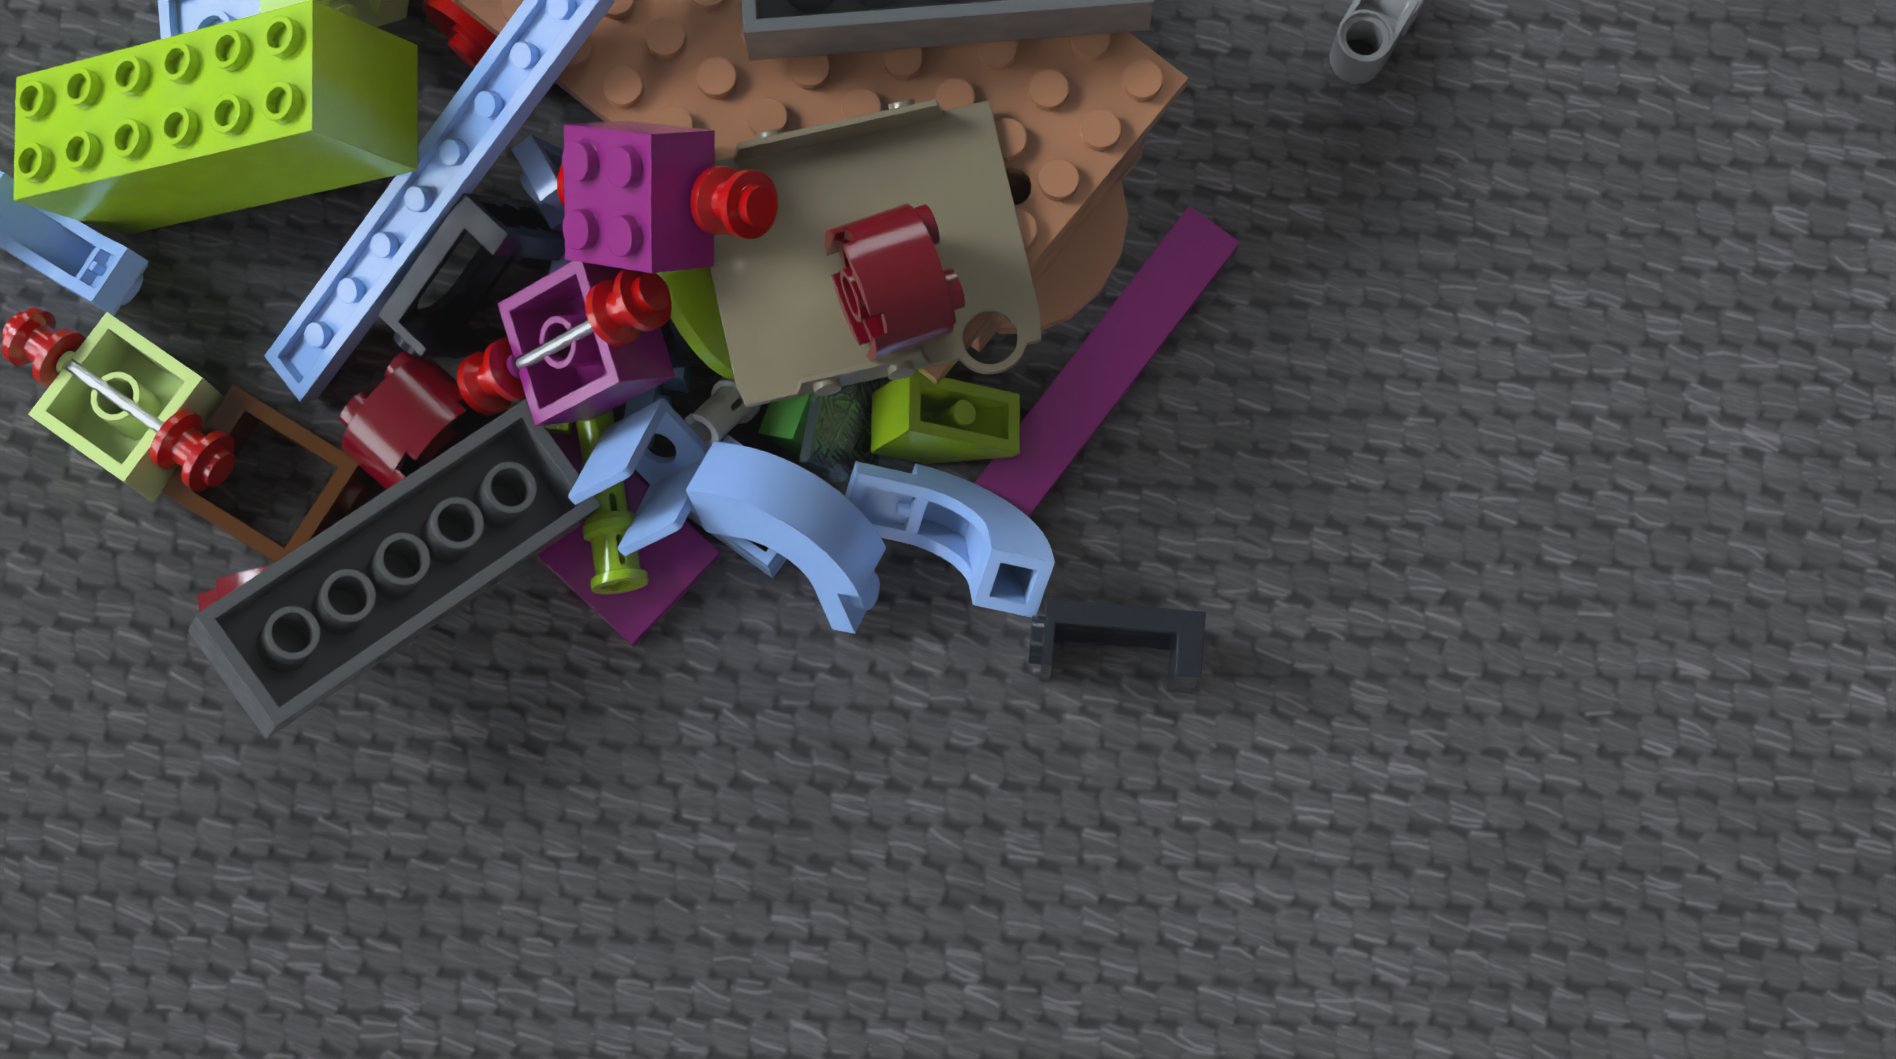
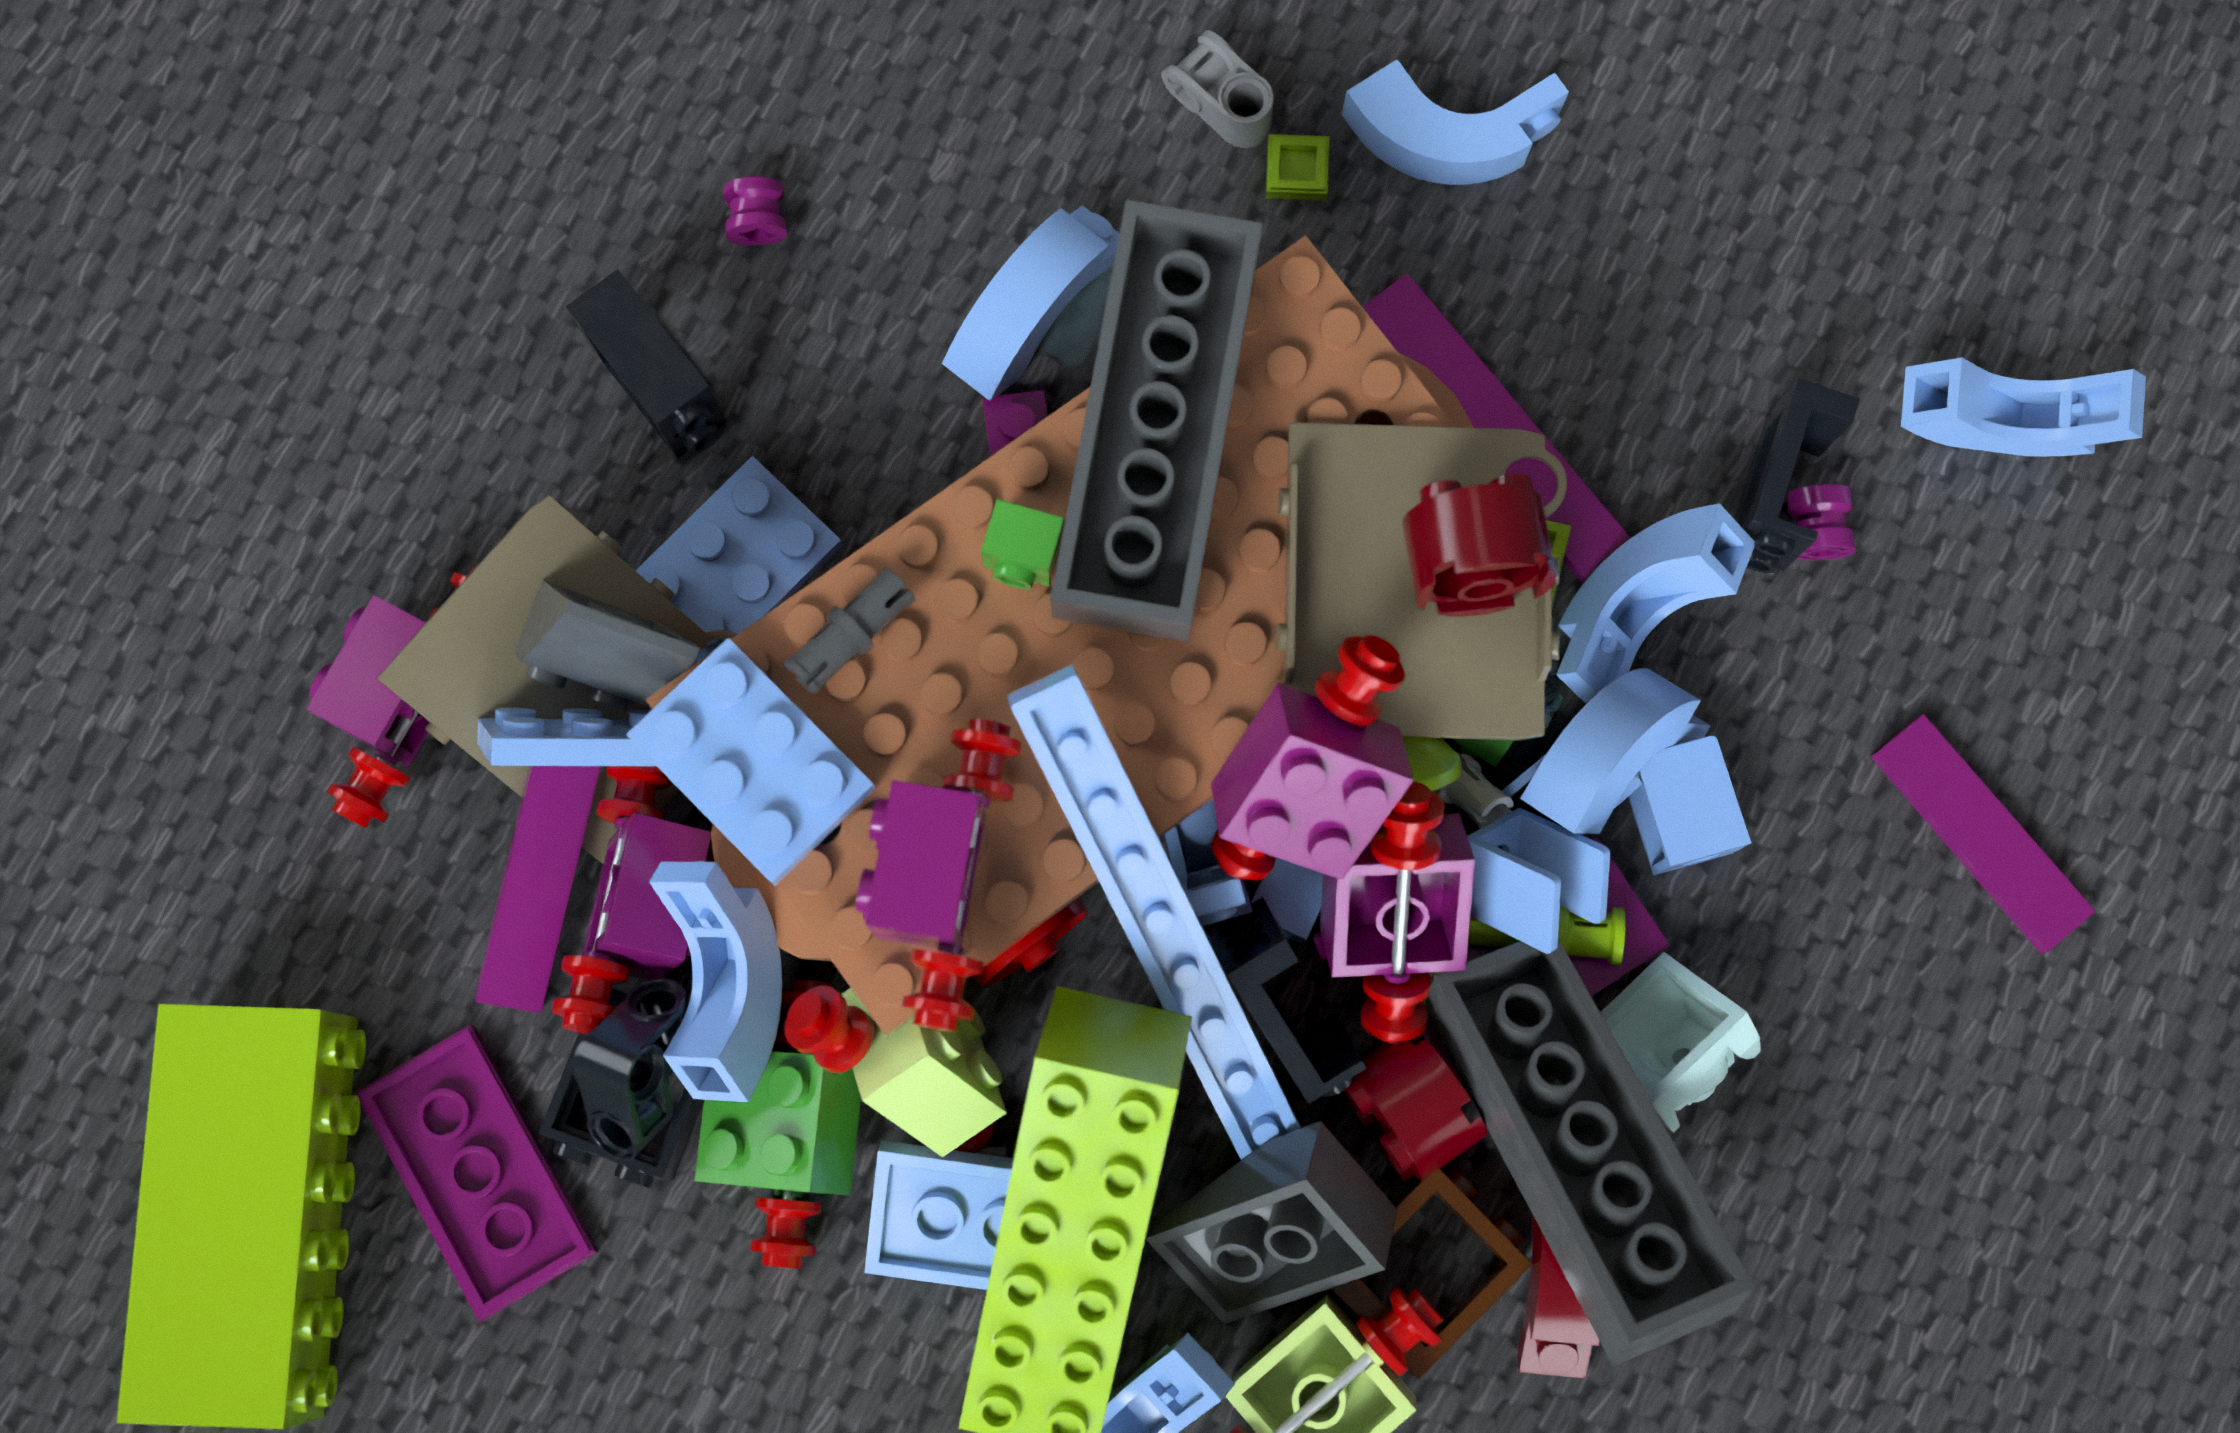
camera: 80 degrees left, 0 degrees up
none -> dark grey slope [1145,1121,1398,1324]
none -> lime tile [1266,134,1329,201]
none -> light blue arch [1341,59,1569,185]
none -> light aqua brick [1600,952,1761,1133]
none -> light blue piece [1628,736,1751,876]
none -> magenta wheel [1787,484,1856,560]
none -> magenta tile [1870,714,2096,954]
none -> light blue arch [1901,357,2146,456]

